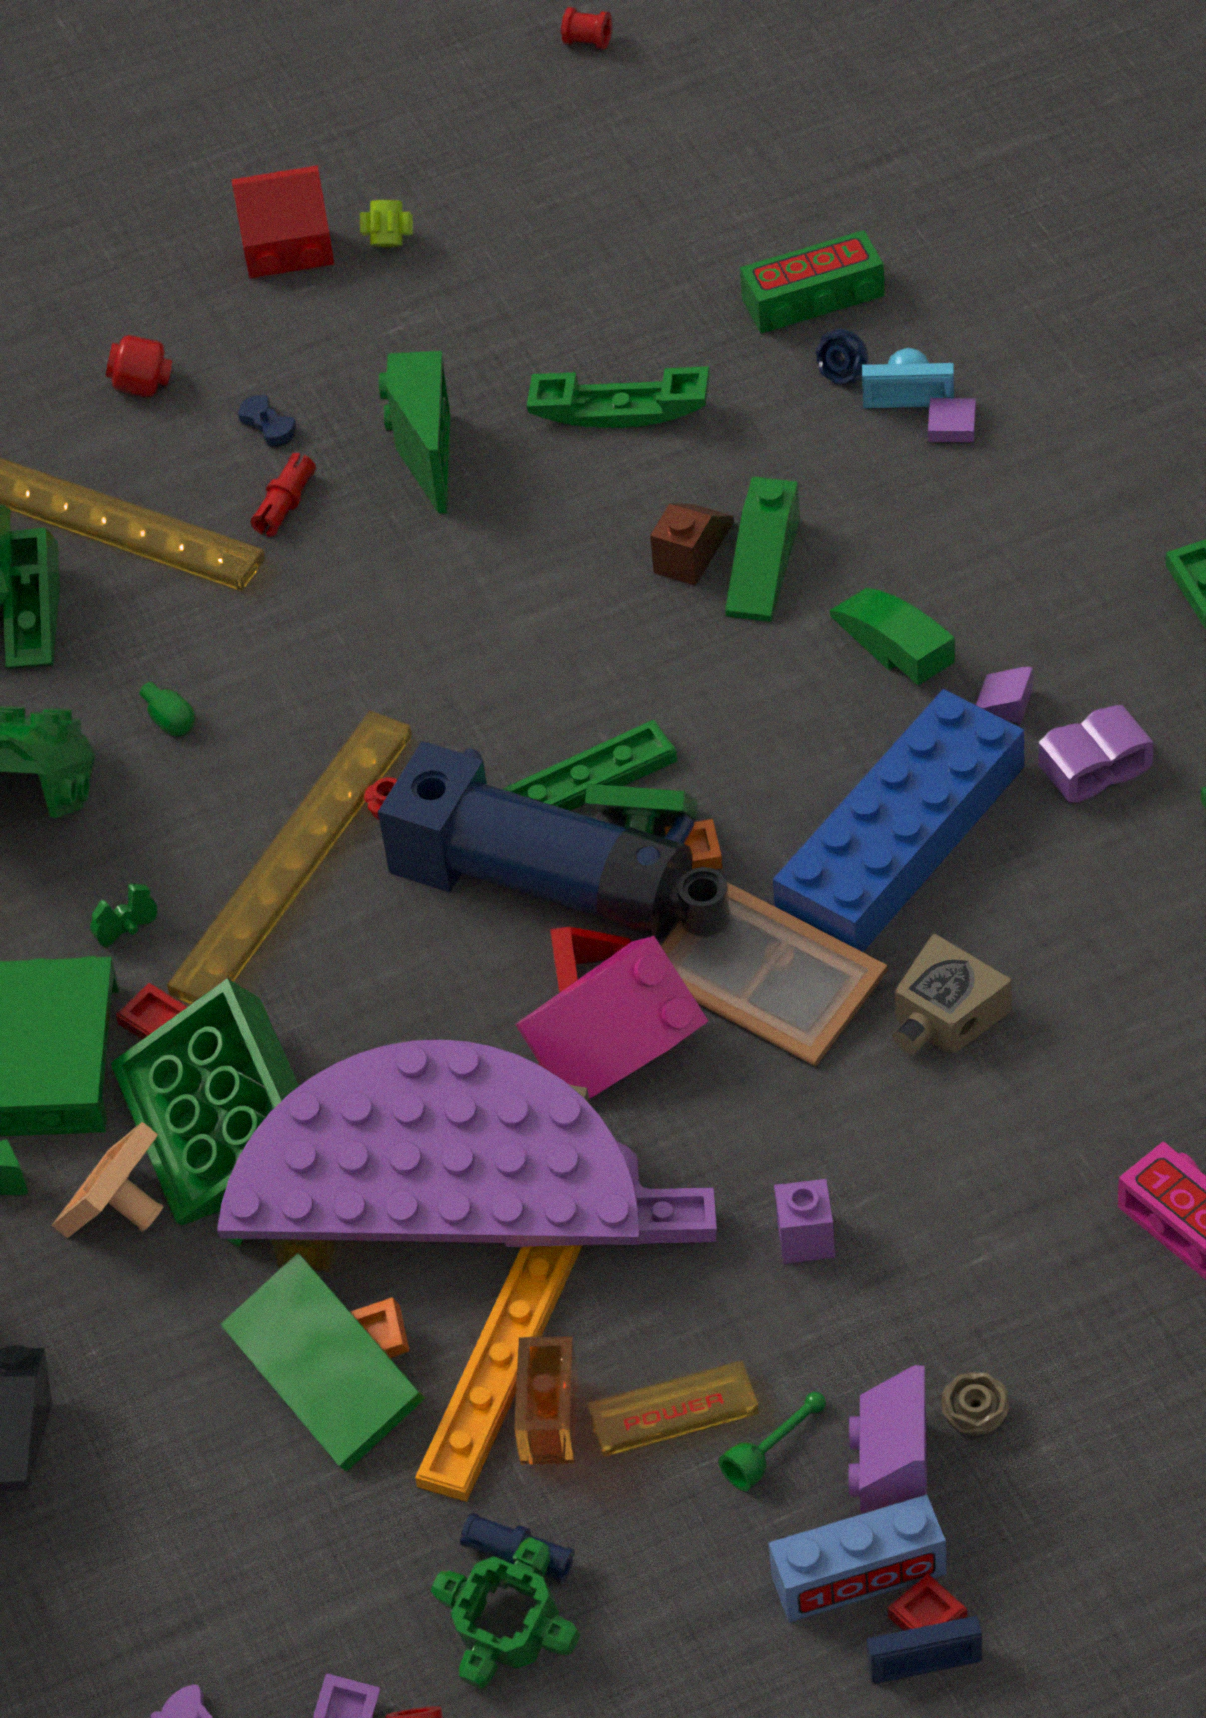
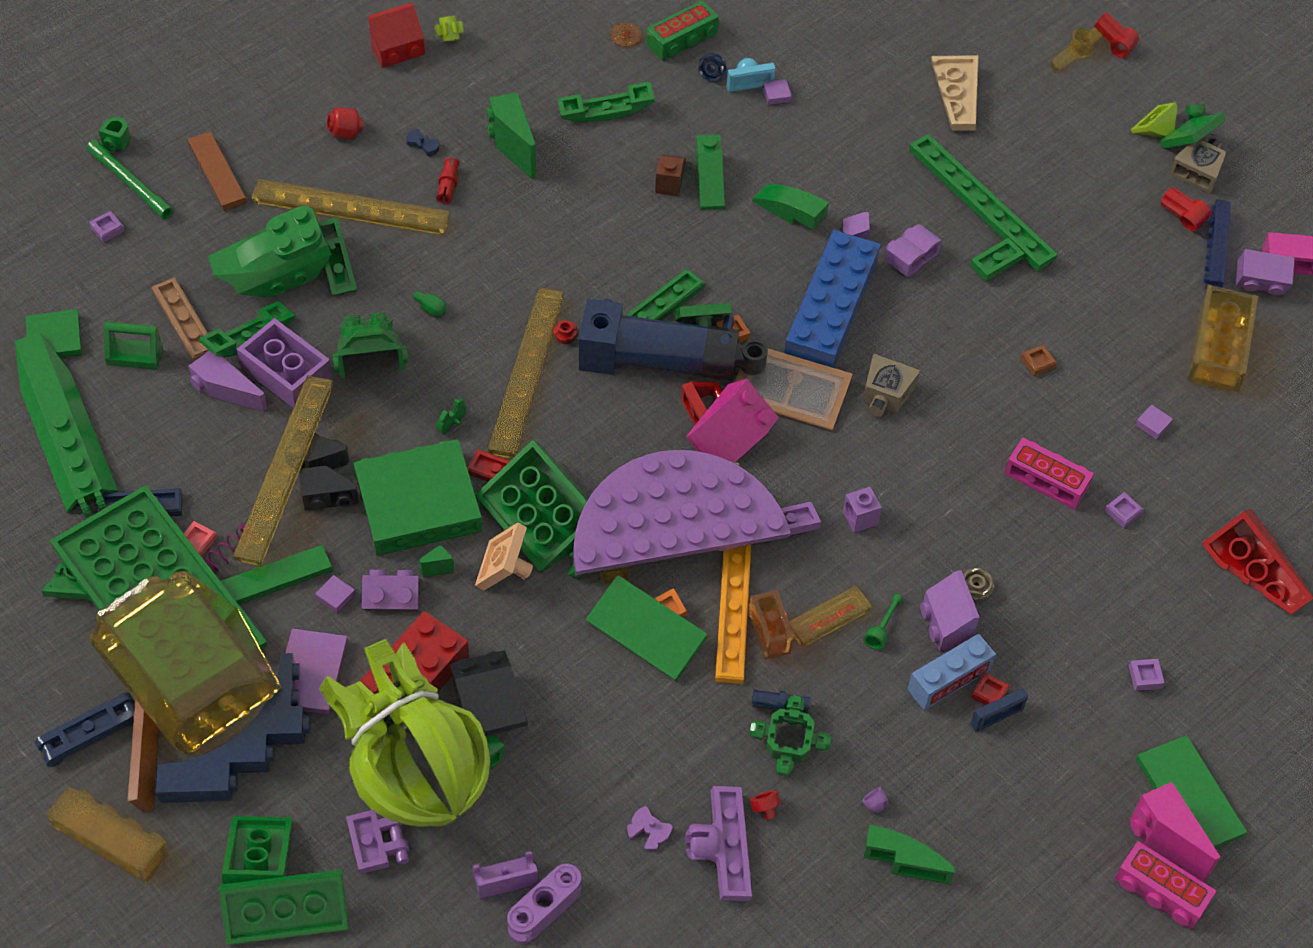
camera: 25 degrees left, 5 degrees up
none -> clear orange piece [610,22,642,47]

